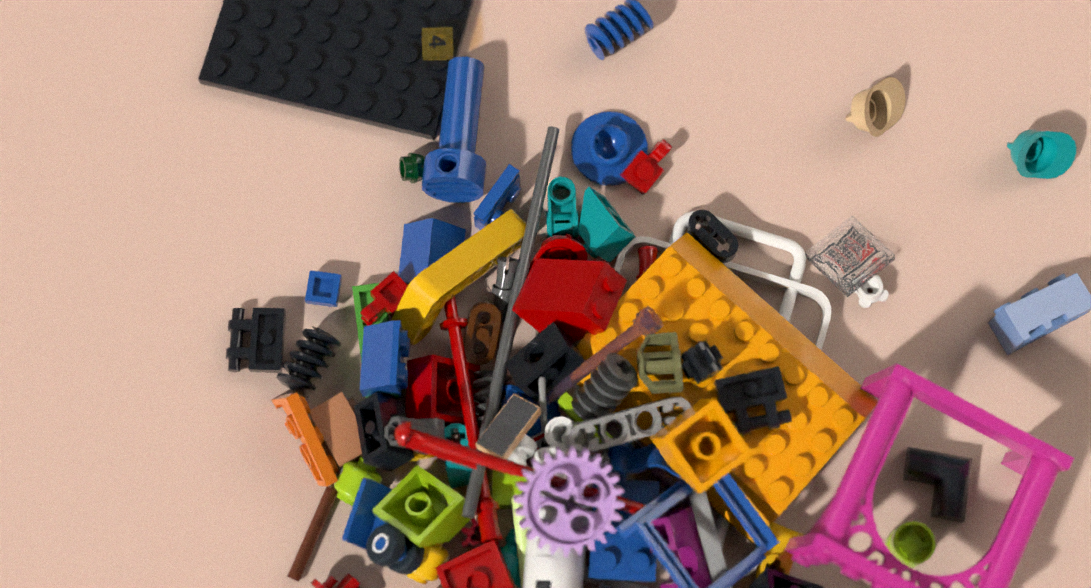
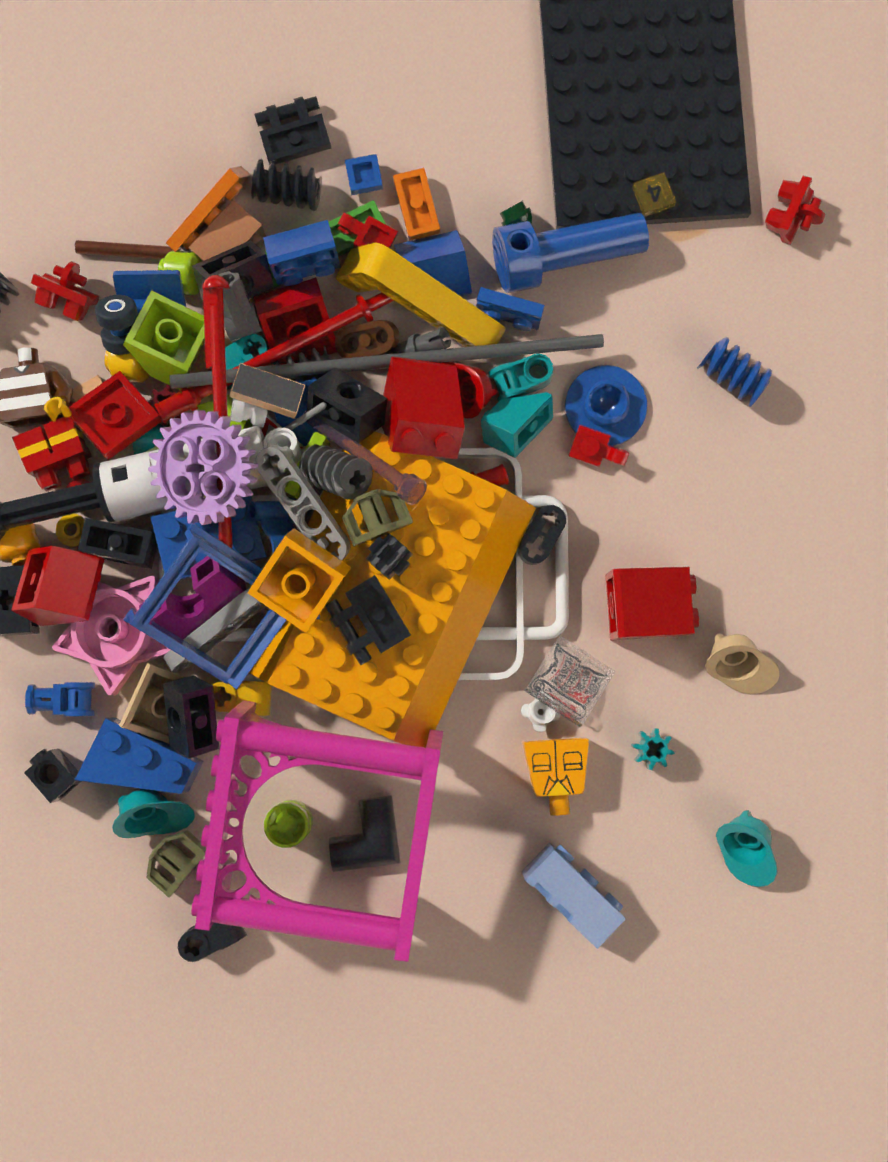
camera: 75 degrees right, 10 degrees up
none -> orange plate [393,168,440,241]
none -> light orange torso [522,738,589,816]
none -> red slope [605,567,699,641]
none -> teal gear [631,728,675,770]

